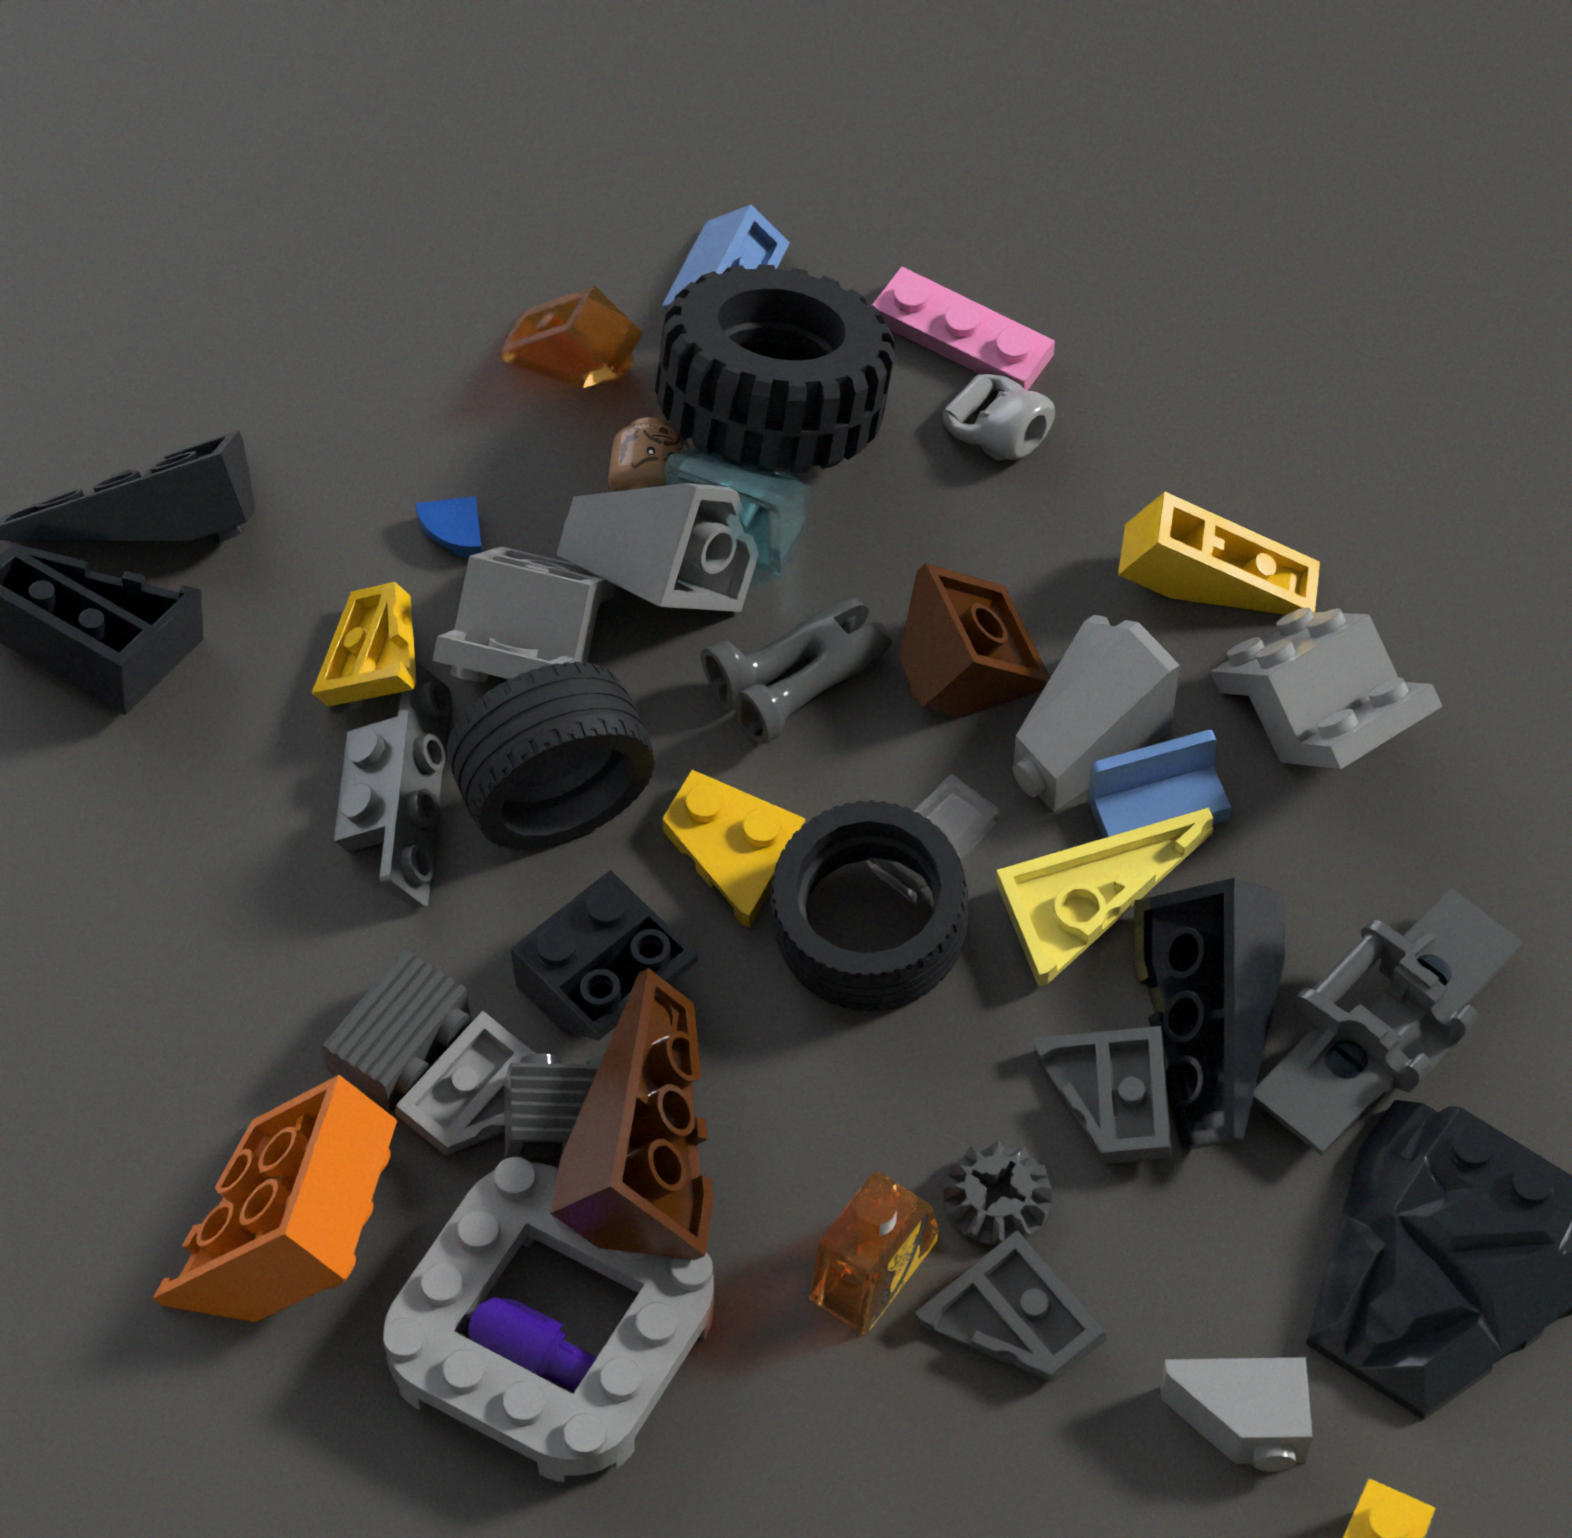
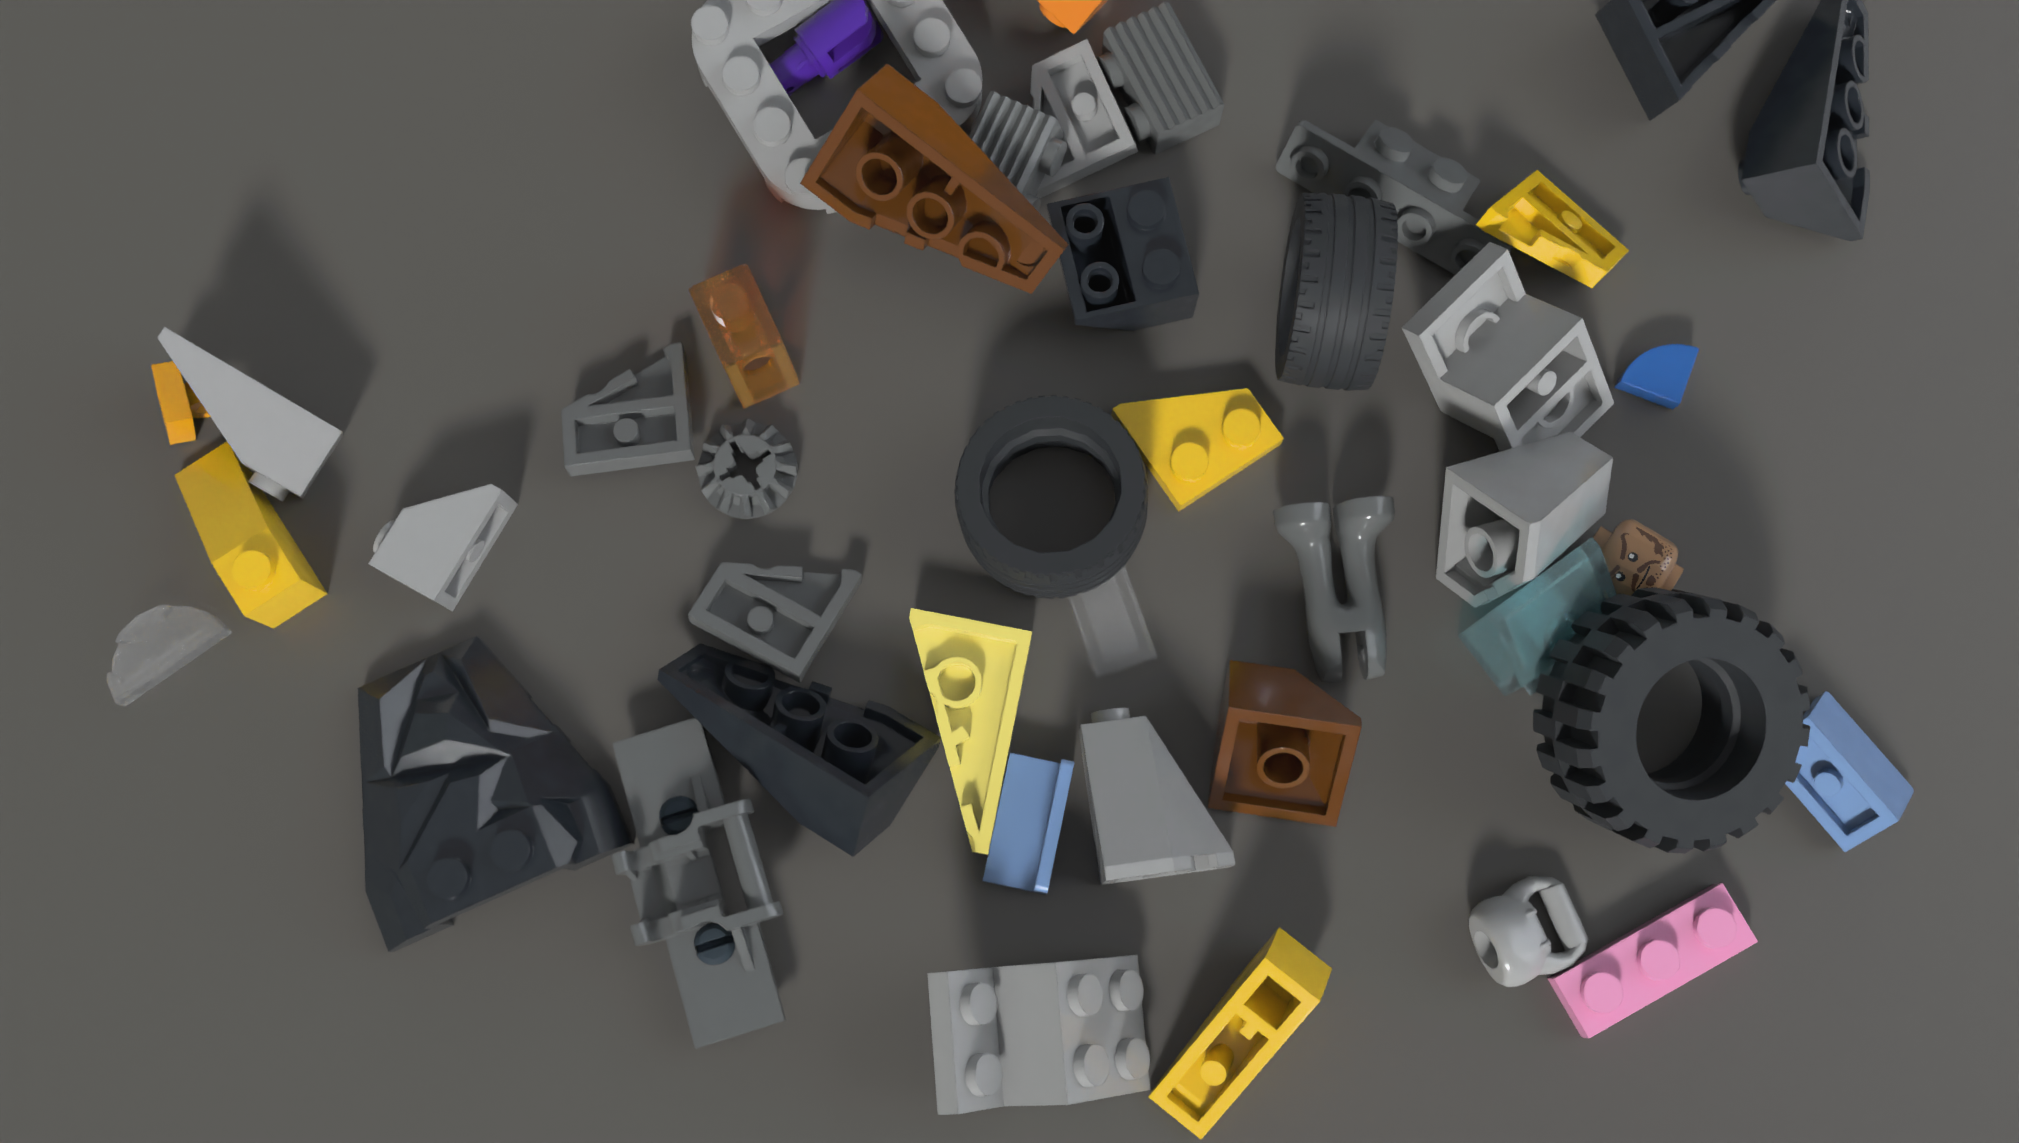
camera: 120 degrees right, 20 degrees up
clear orange slope [498,285,643,389] -> none

